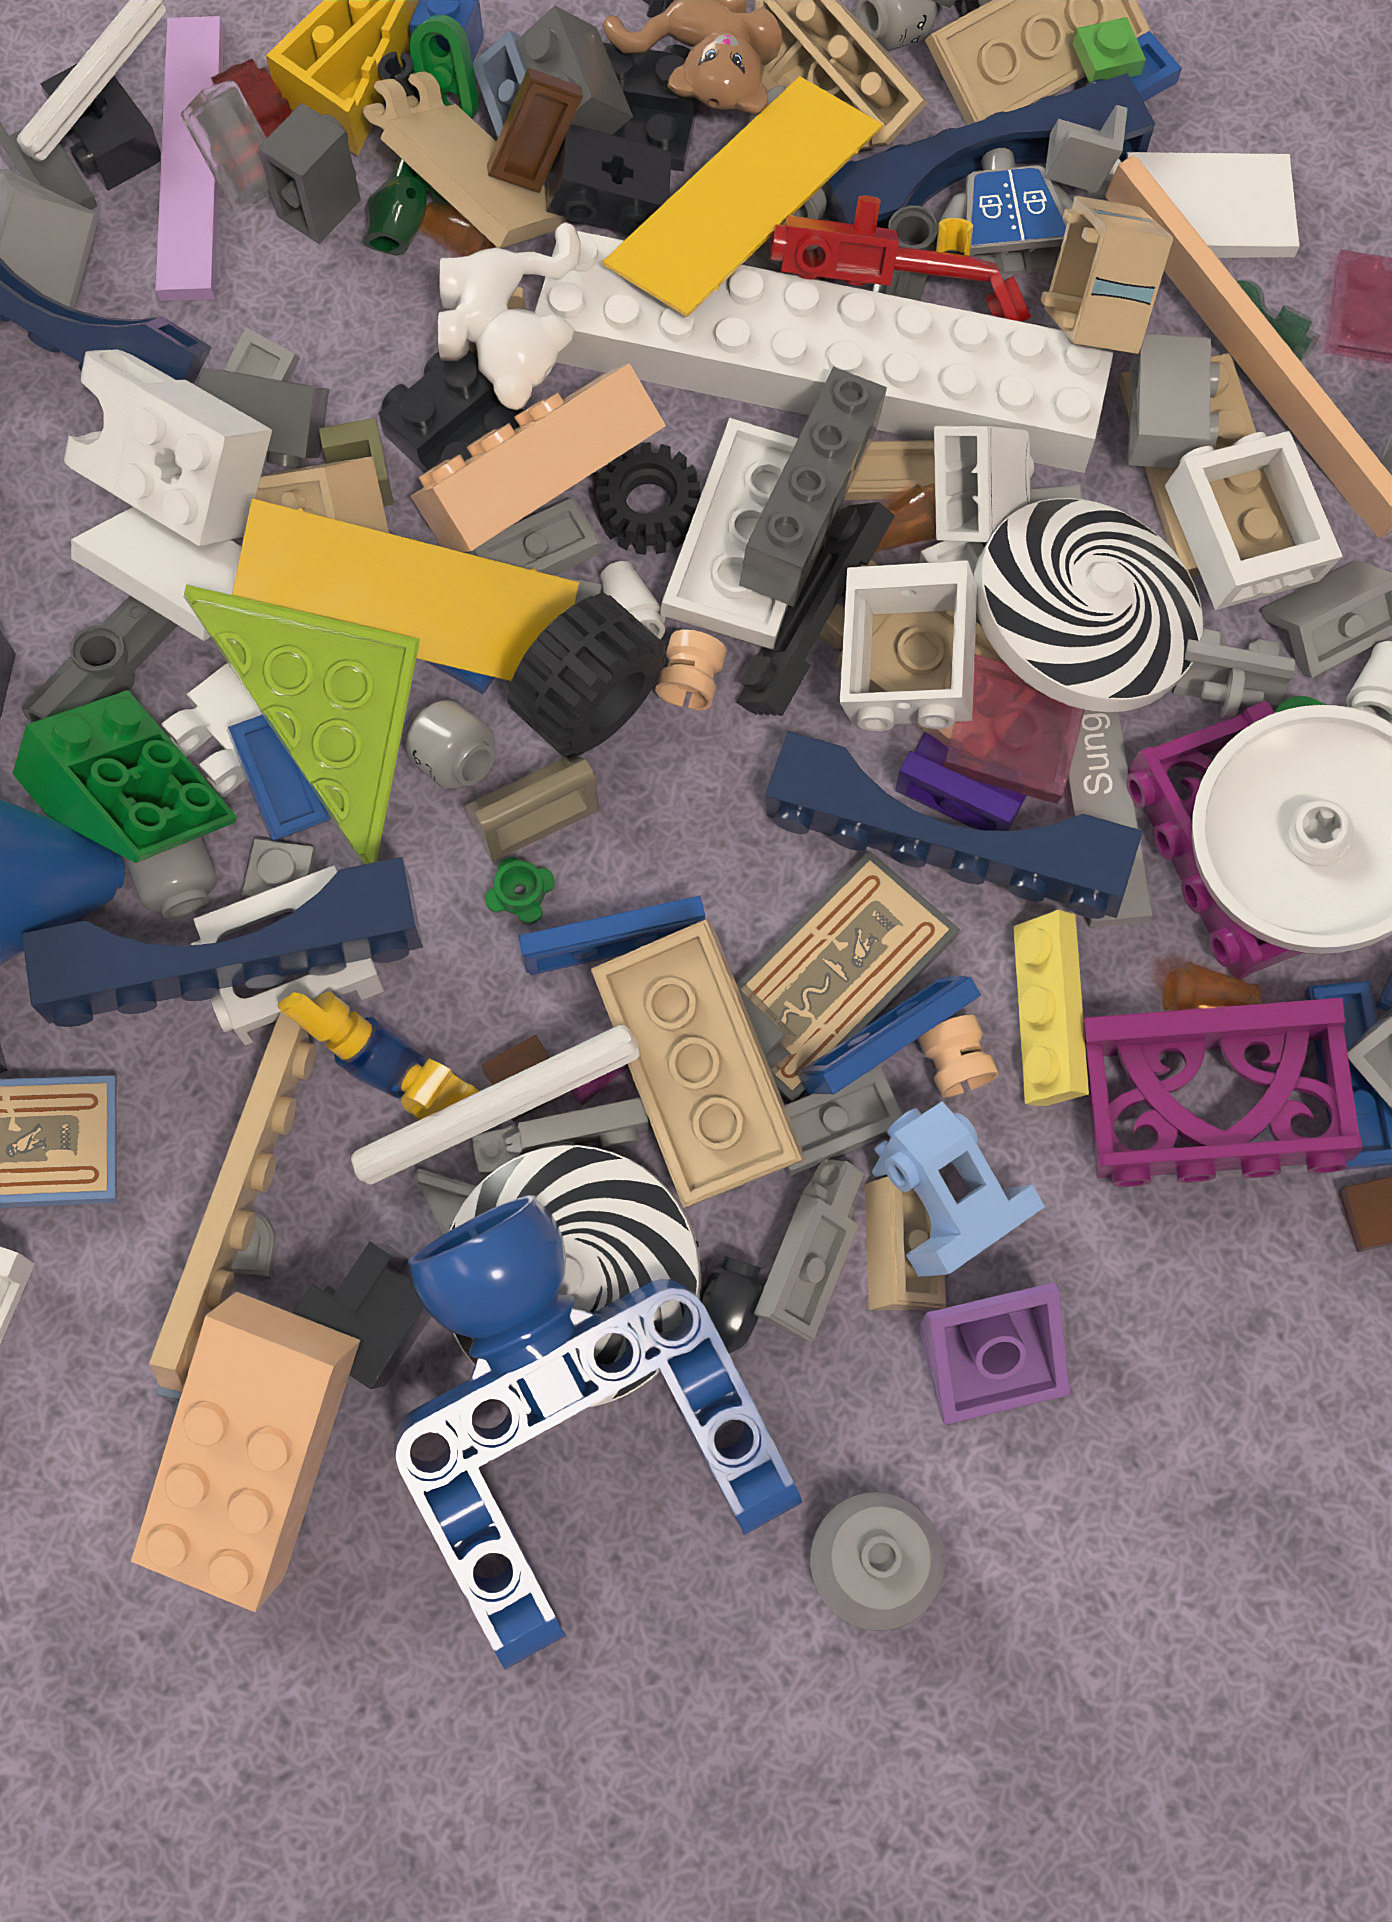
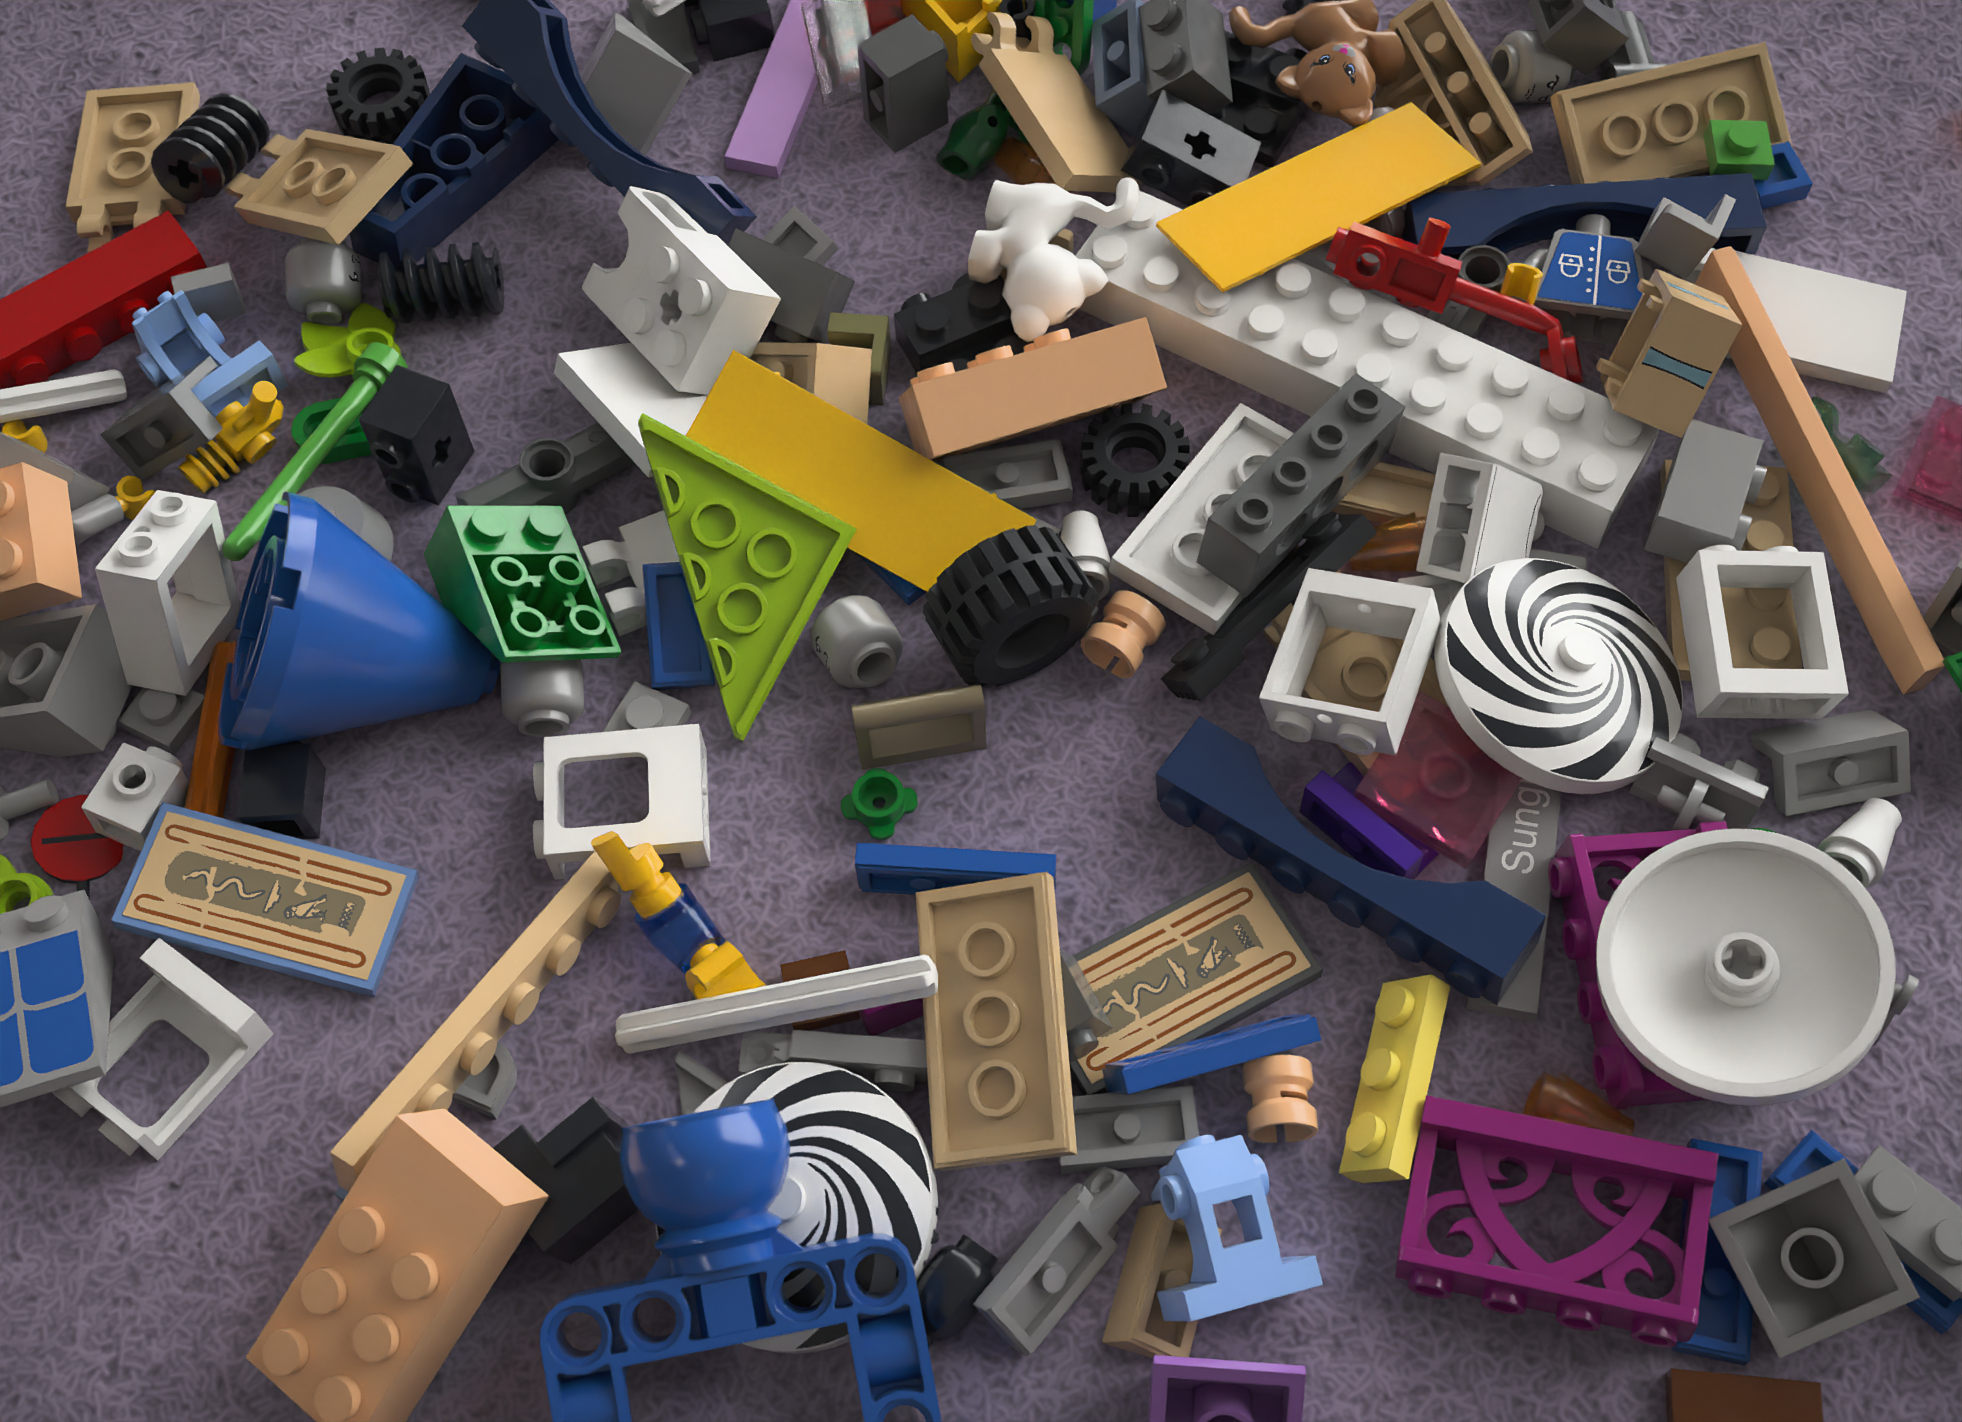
camera: 20 degrees right, 10 degrees down
dark blue arch [22,857,423,1027] -> none
reddish brown tile [487,67,583,193] -> none

